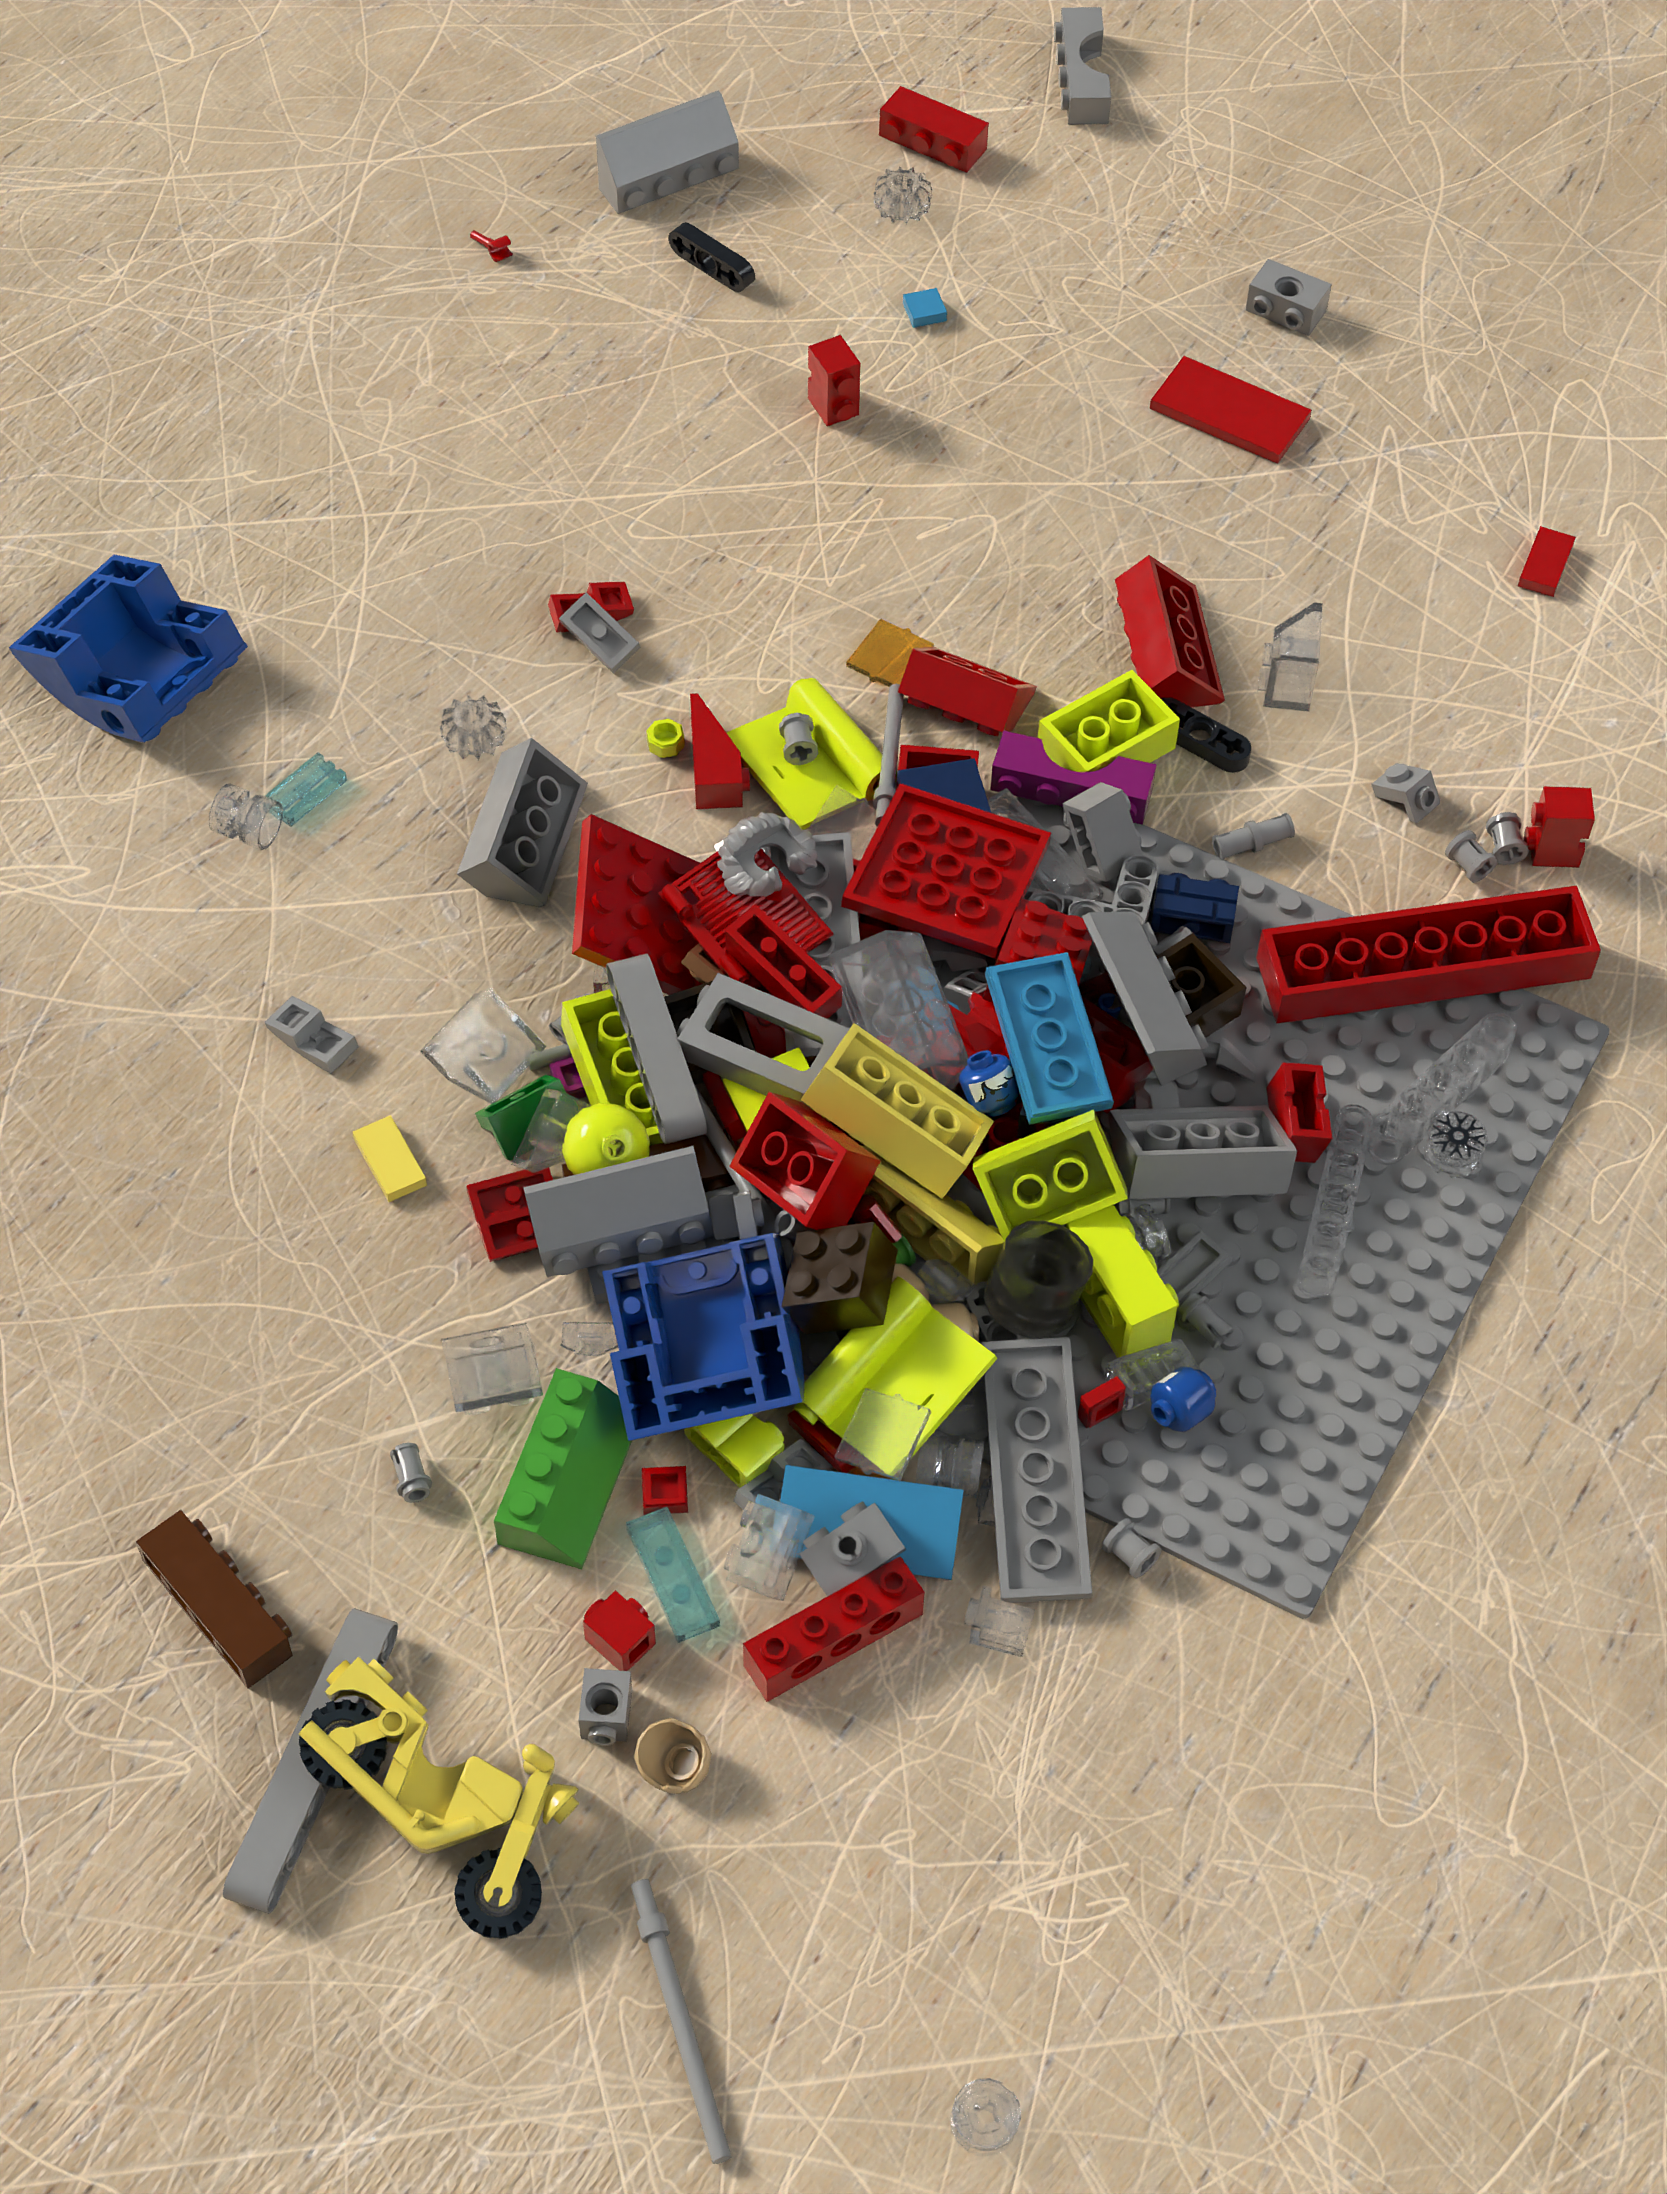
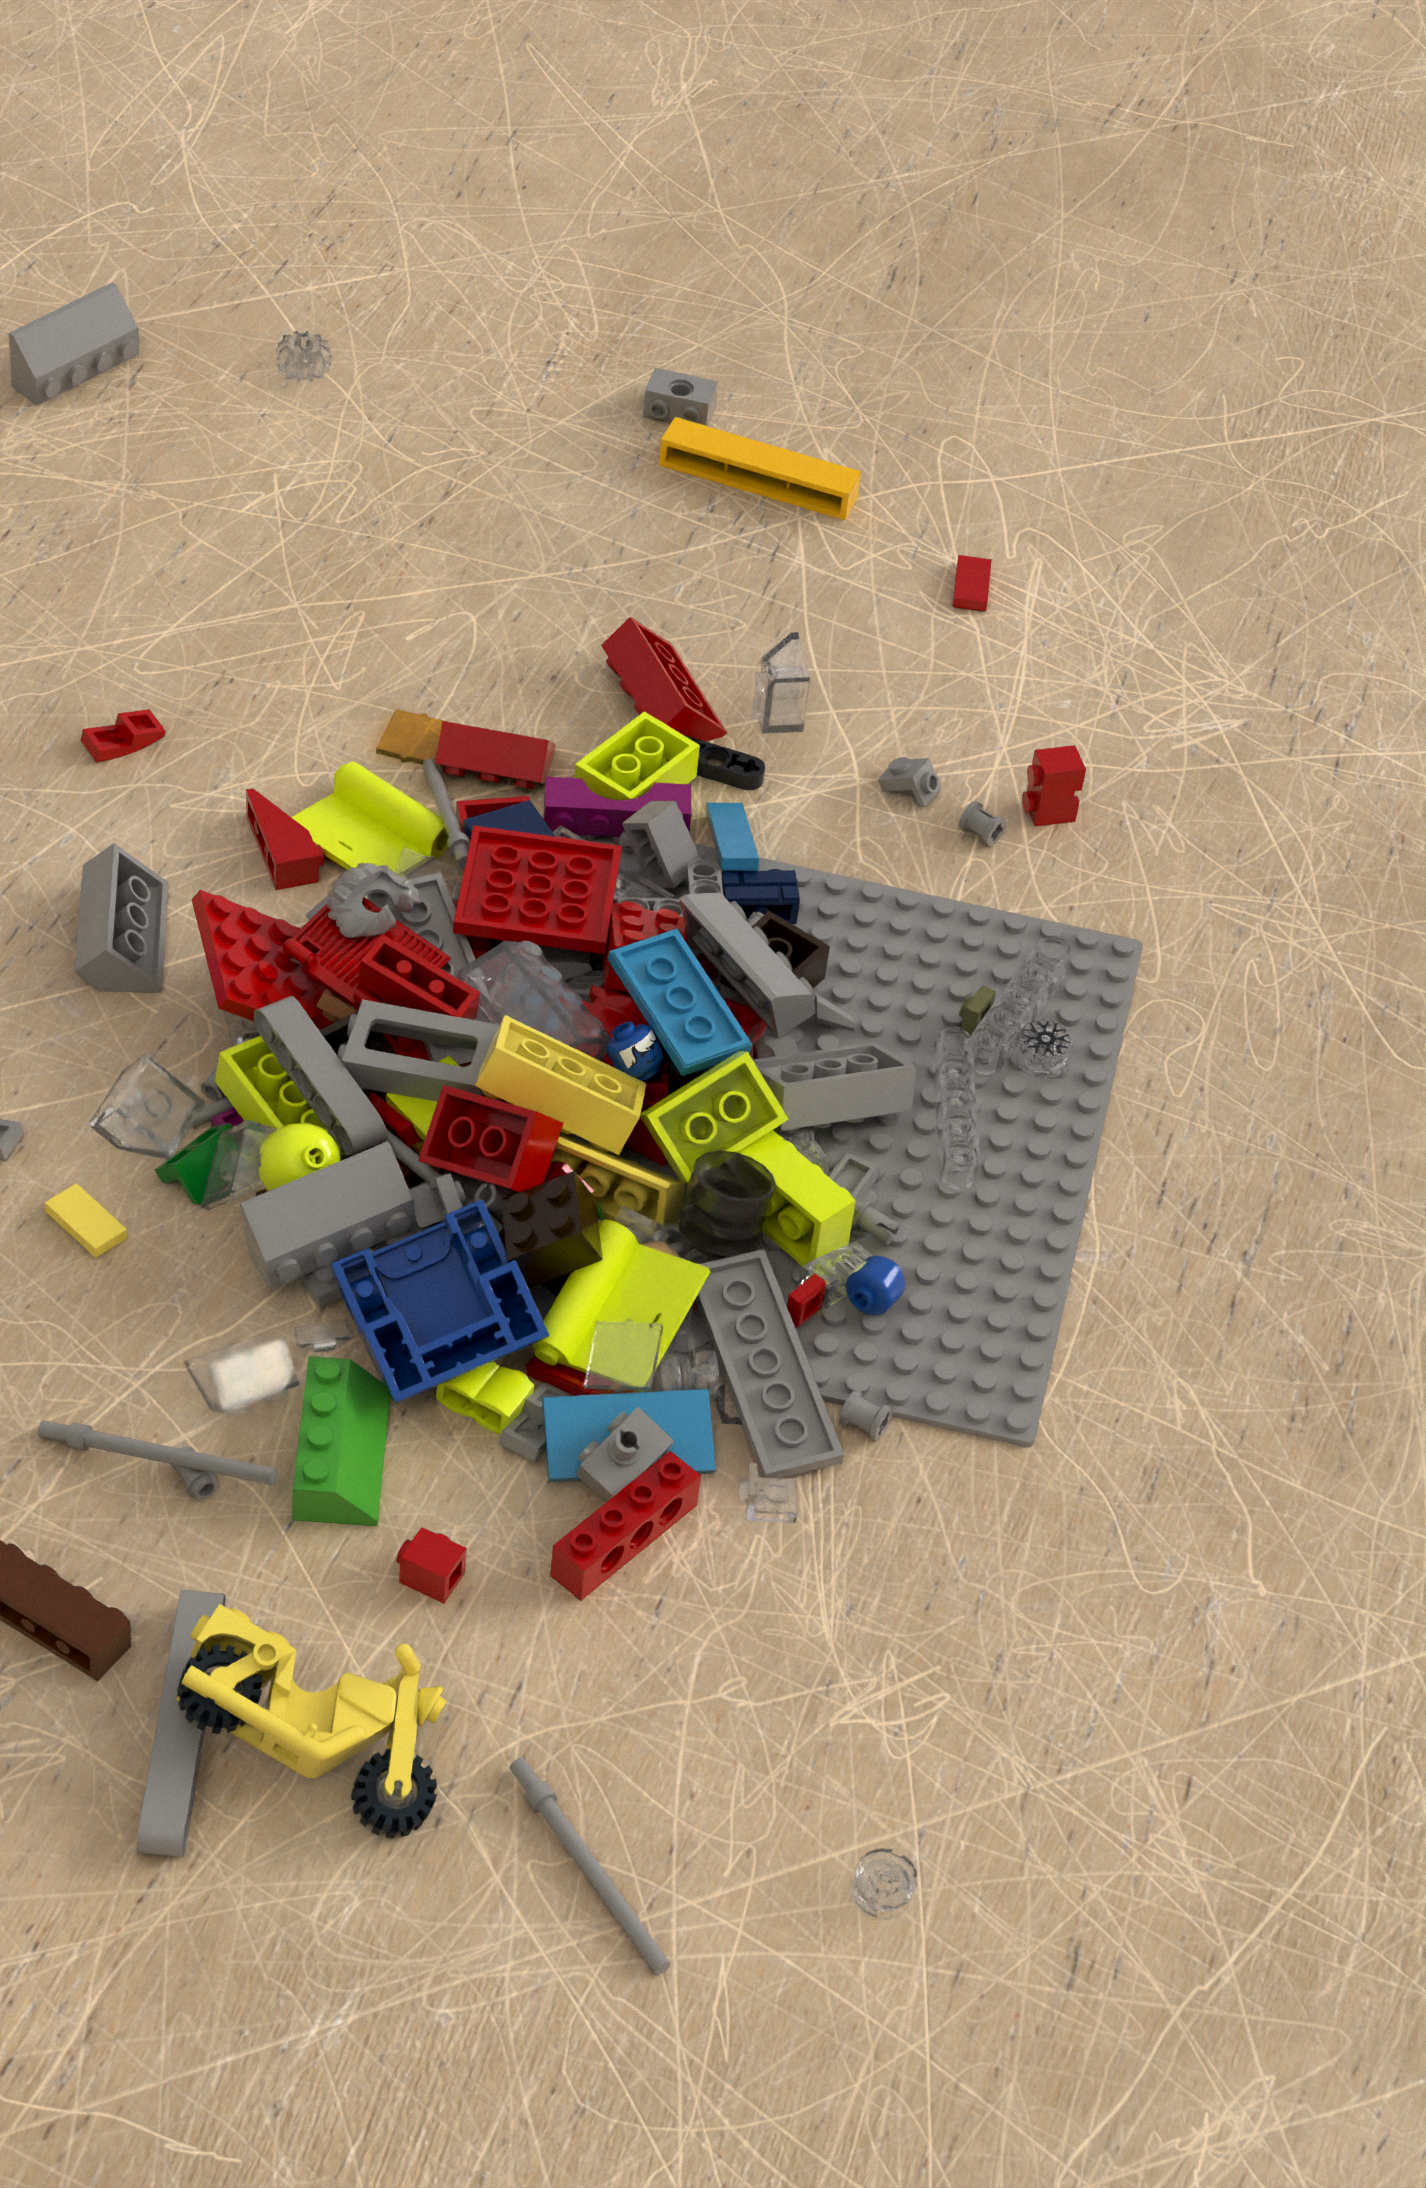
camera: 20 degrees left, 10 degrees down
clear gear [440,694,507,761] -> none
red slope [466,1163,553,1262] -> none
light grey plate [559,592,641,674] -> none
light grey brick [578,1668,632,1745] -> none
clear light blue tile [626,1507,720,1643] -> none
tan hair [634,1718,712,1794] -> none
red tile [642,1466,688,1515] -> none
neon yellow tile [646,719,685,758] -> none
black beam [668,222,755,292] -> none
clear slope [724,1494,815,1601] -> none
light grey bush [779,713,818,765] -> none
red brick [808,335,861,426] -> none
red brick [879,86,989,173] -> none
dark azure tile [903,288,947,328] -> none
light grey arch [1054,7,1111,125] -> none
red tile [1150,356,1312,464] -> none
light grey pin [1212,813,1295,860] -> none
red brick [1256,885,1601,1024] -> none
red brick [1266,1062,1333,1163] -> none
light grey bush [1486,812,1529,865] -> none
none -> light grey bar [38,1420,277,1485]
none -> yellow brick [659,417,862,520]
none -> dark azure tile [706,803,759,871]
none -> olive plate [959,985,996,1040]

